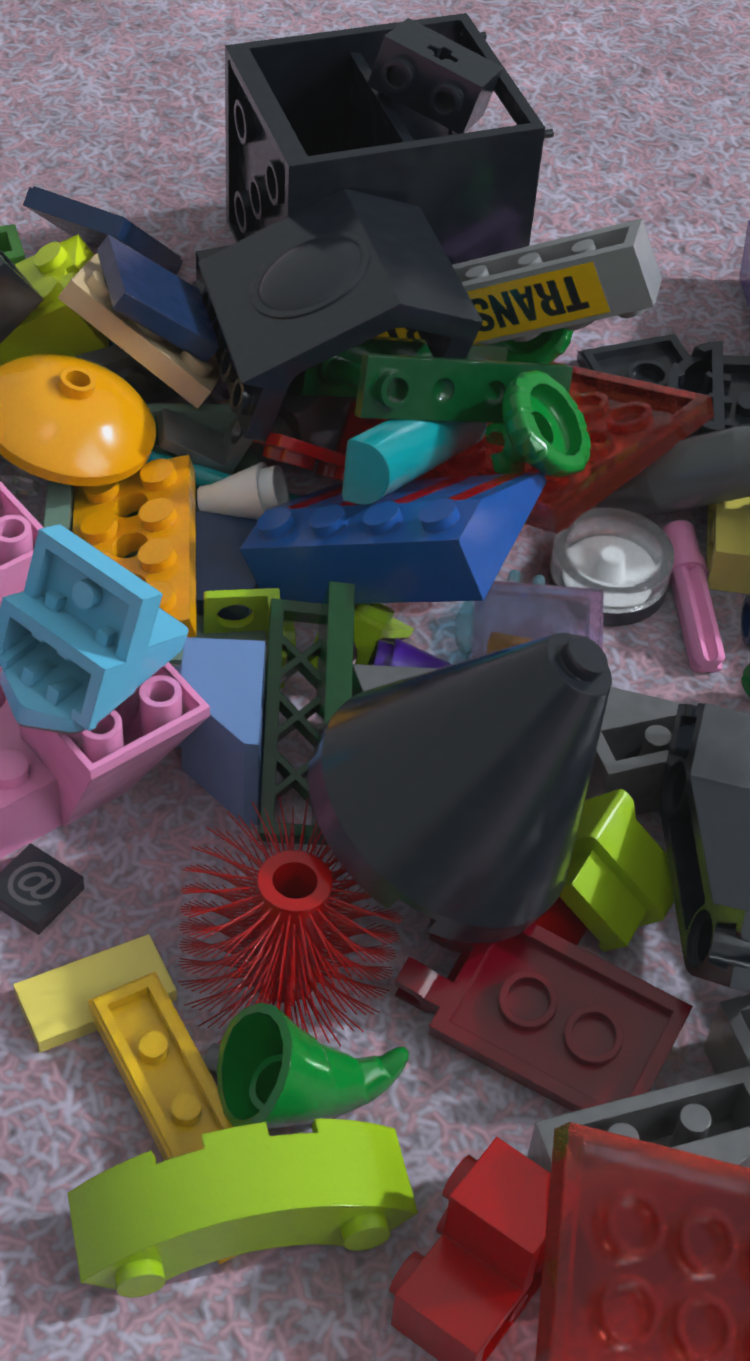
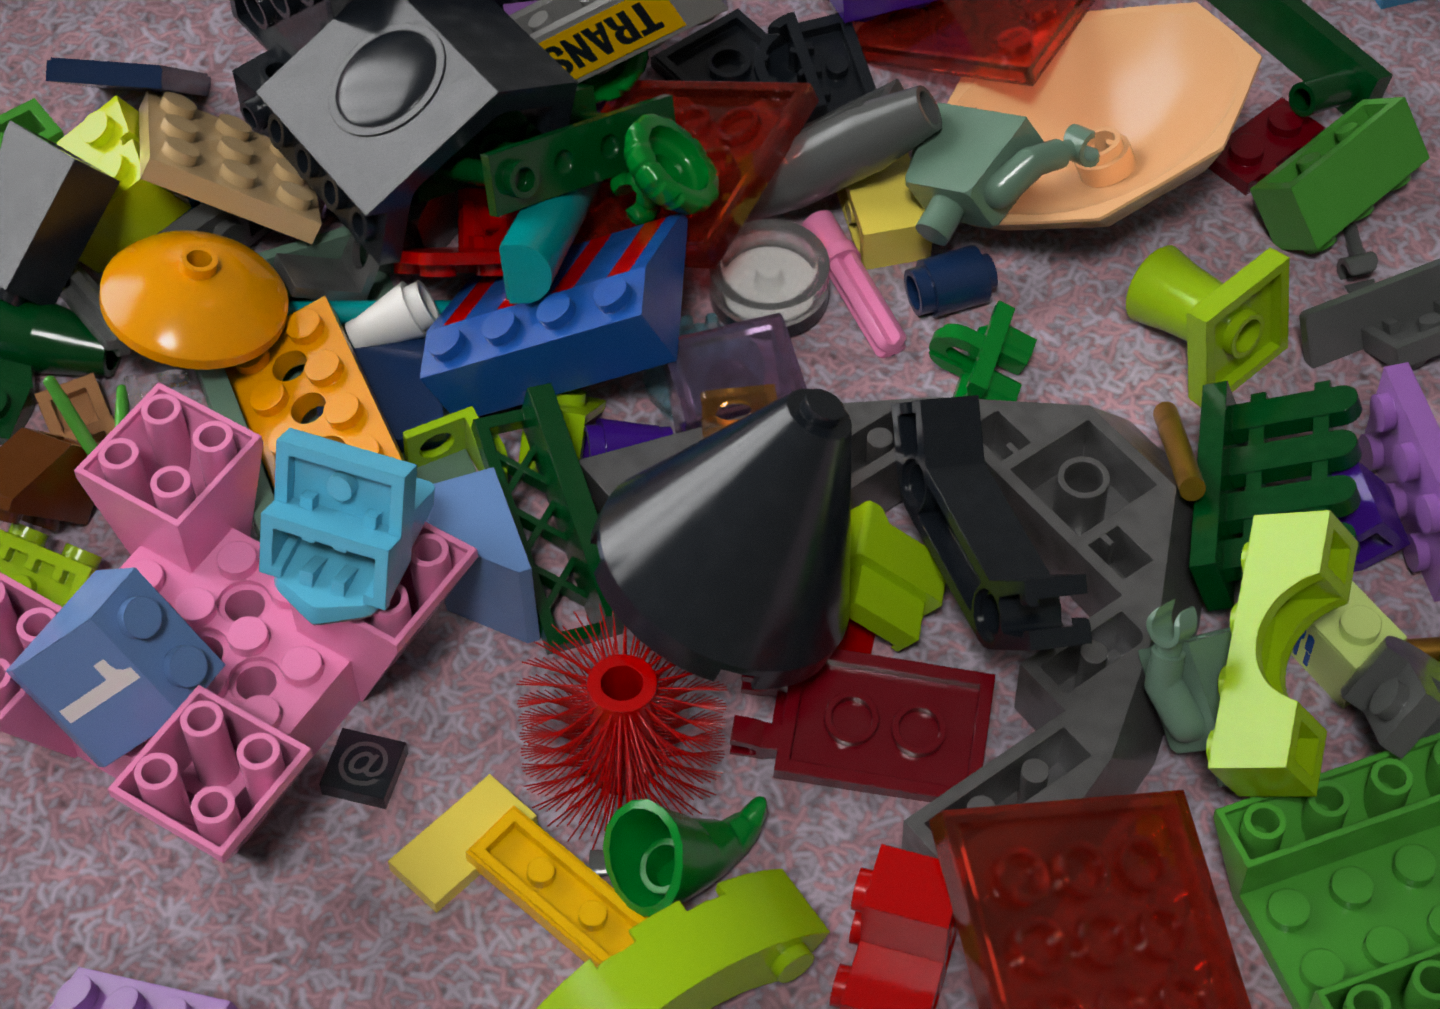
camera: 15 degrees left, 5 degrees up
dark blue tile [97,235,220,362] -> none

